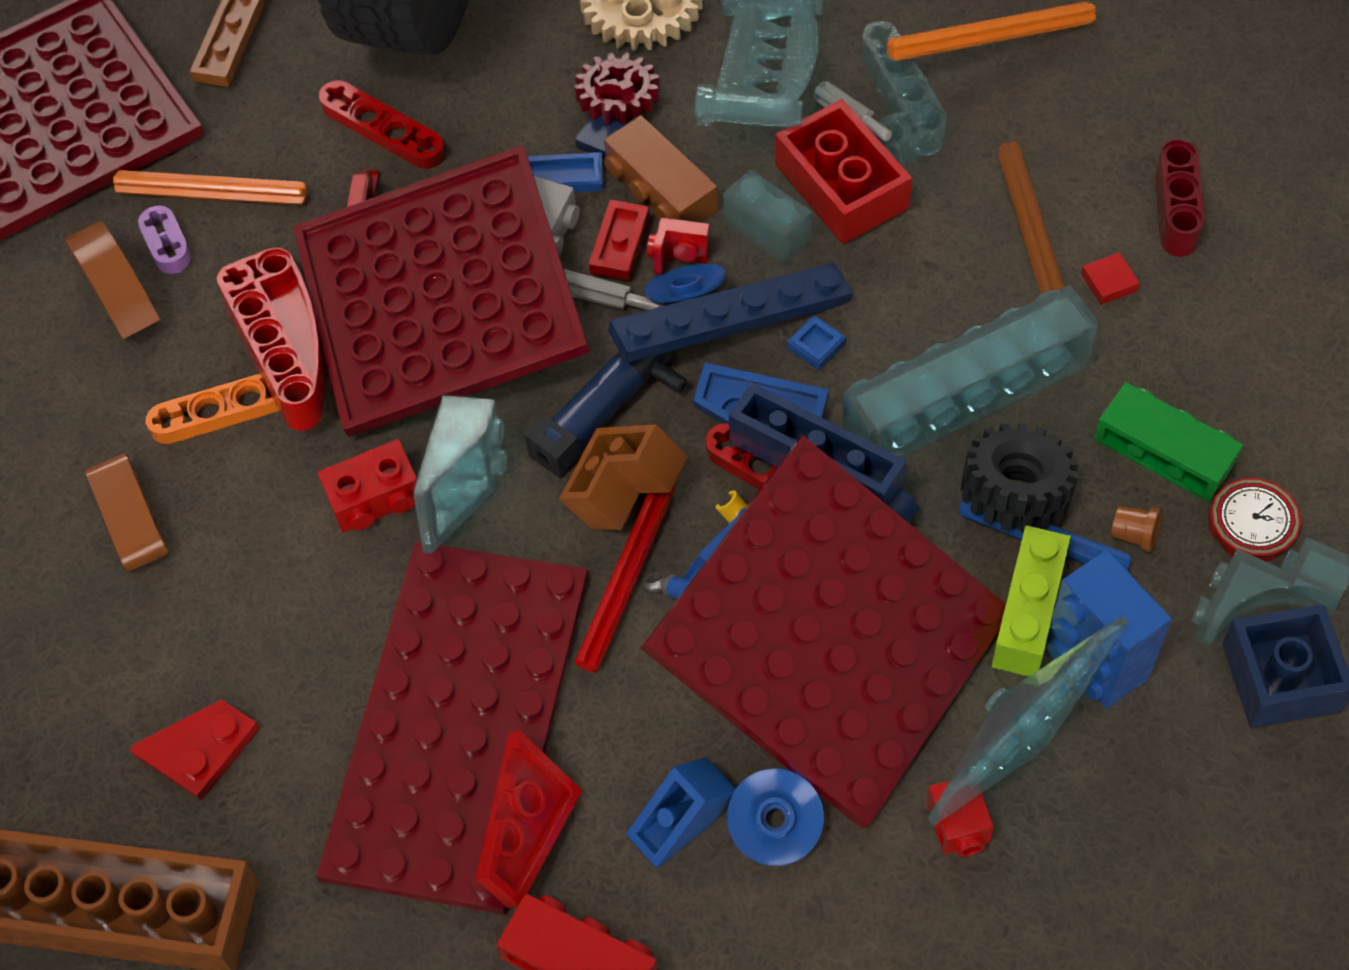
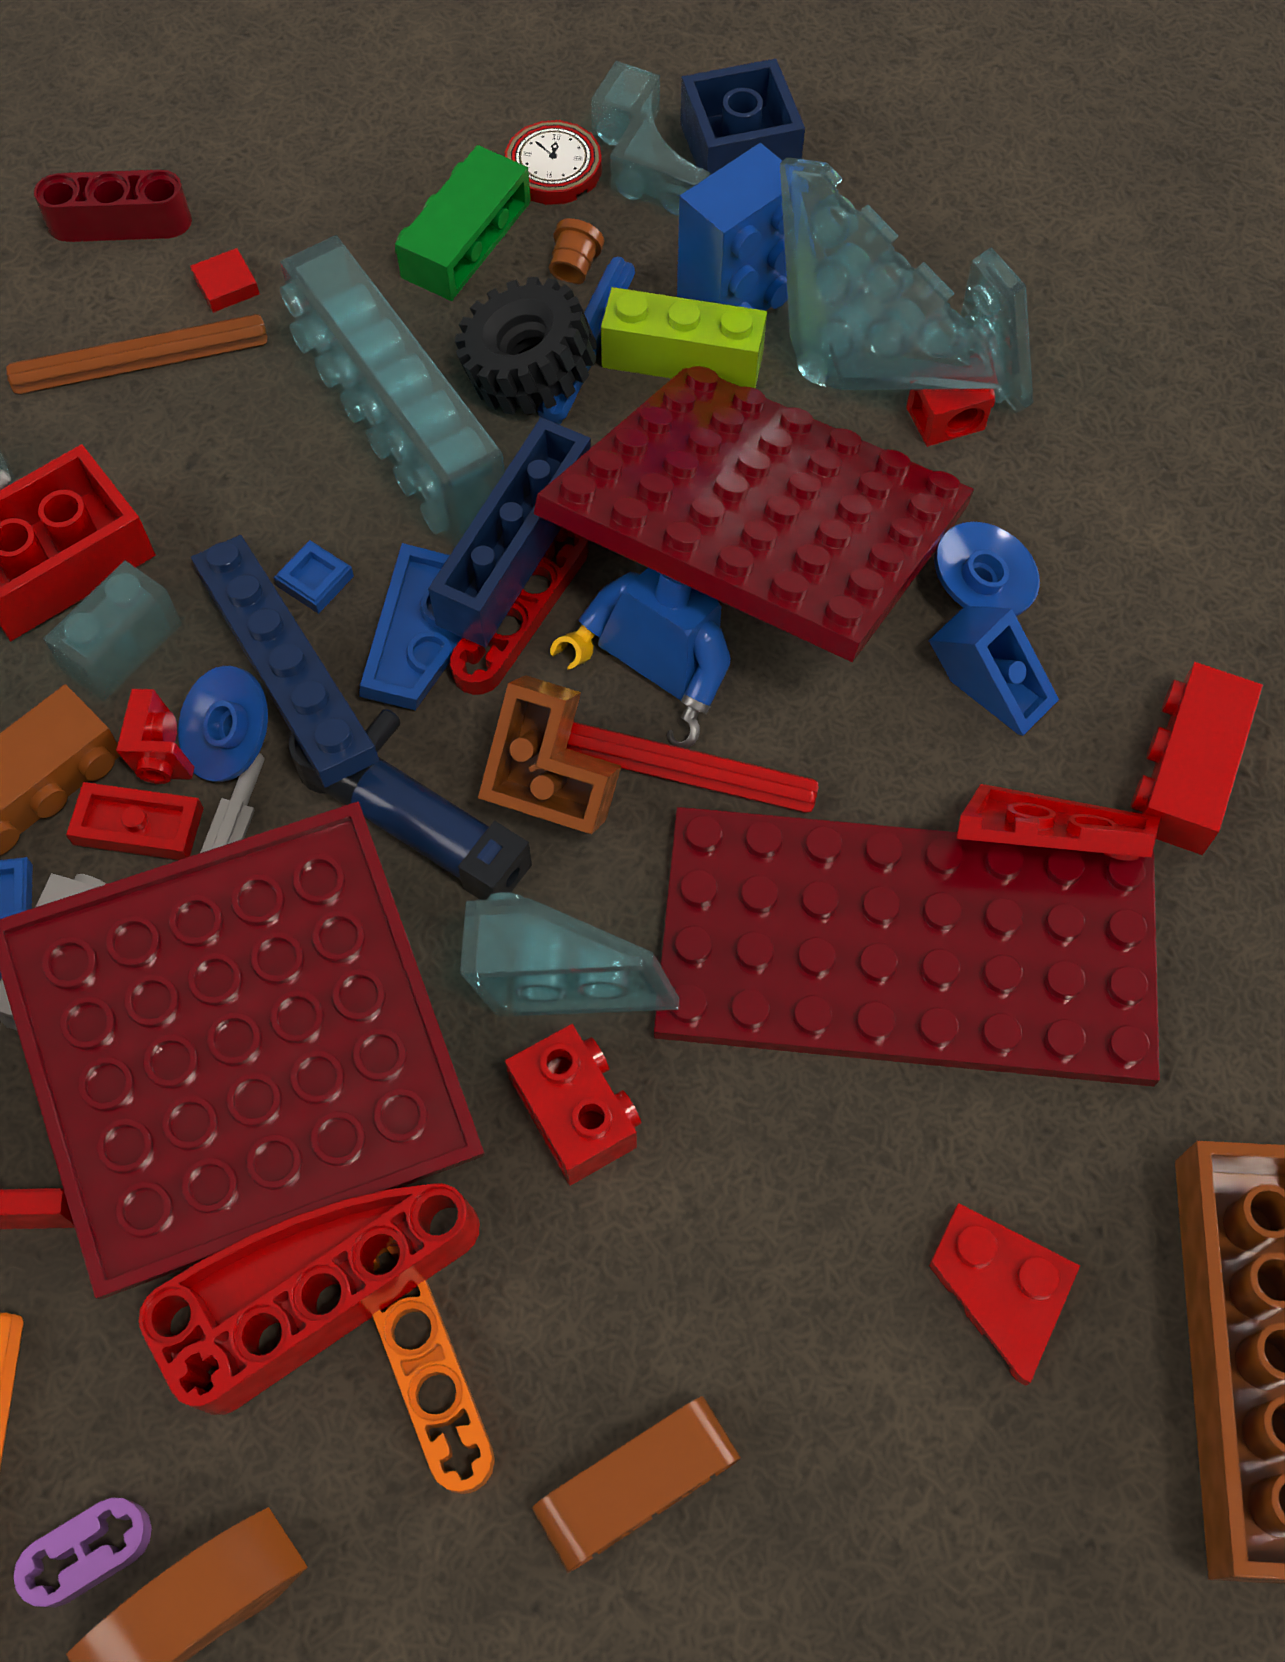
camera: 100 degrees left, 5 degrees up
none -> clear light blue wing [955,247,1033,413]

